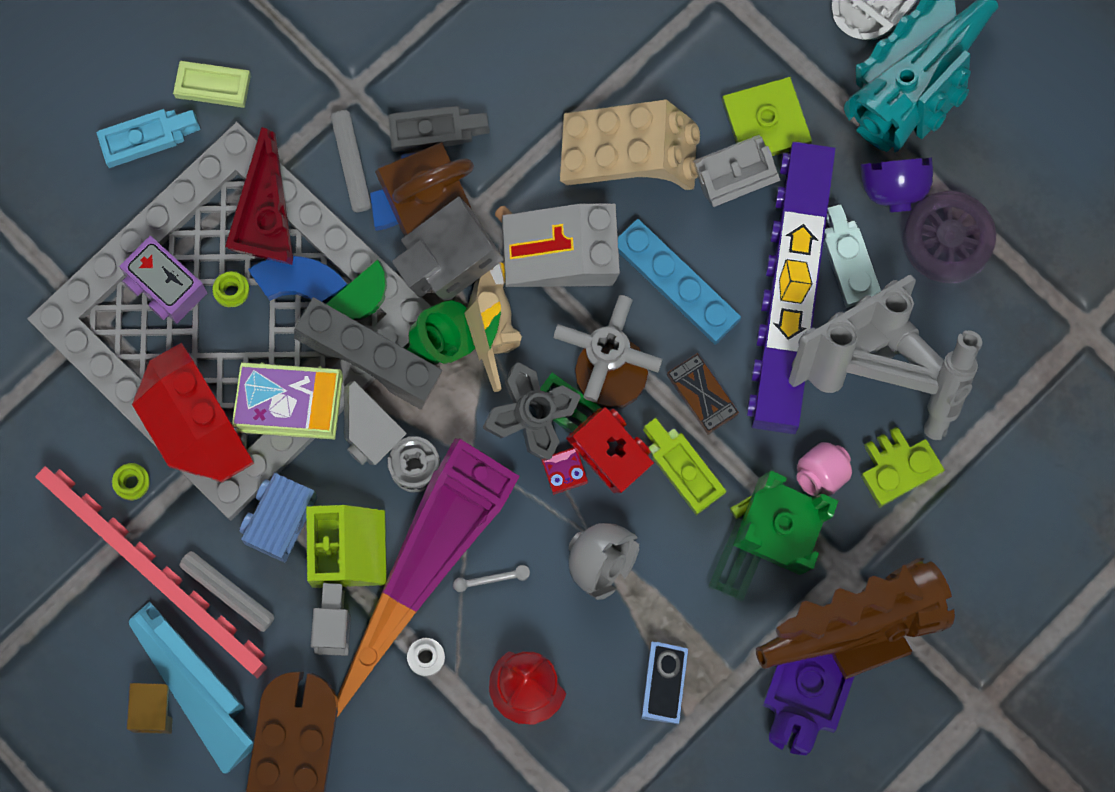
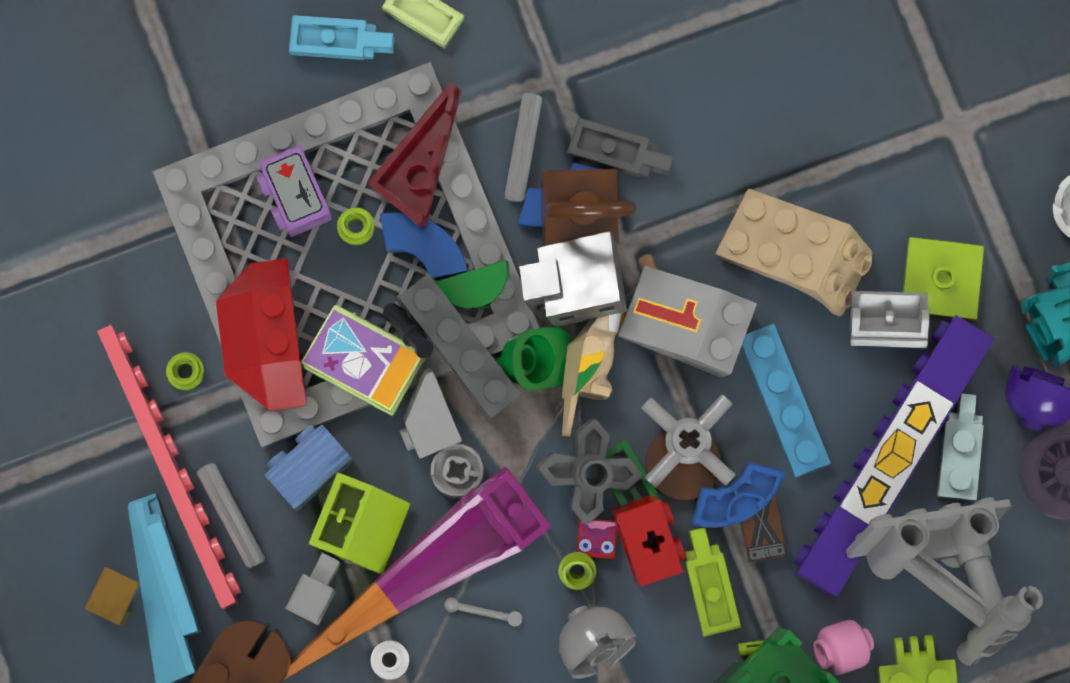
camera: 20 degrees right, 5 degrees up
none -> black piece [383,303,434,358]
none -> lime plate [558,552,597,590]
none -> blue tile [691,462,785,528]

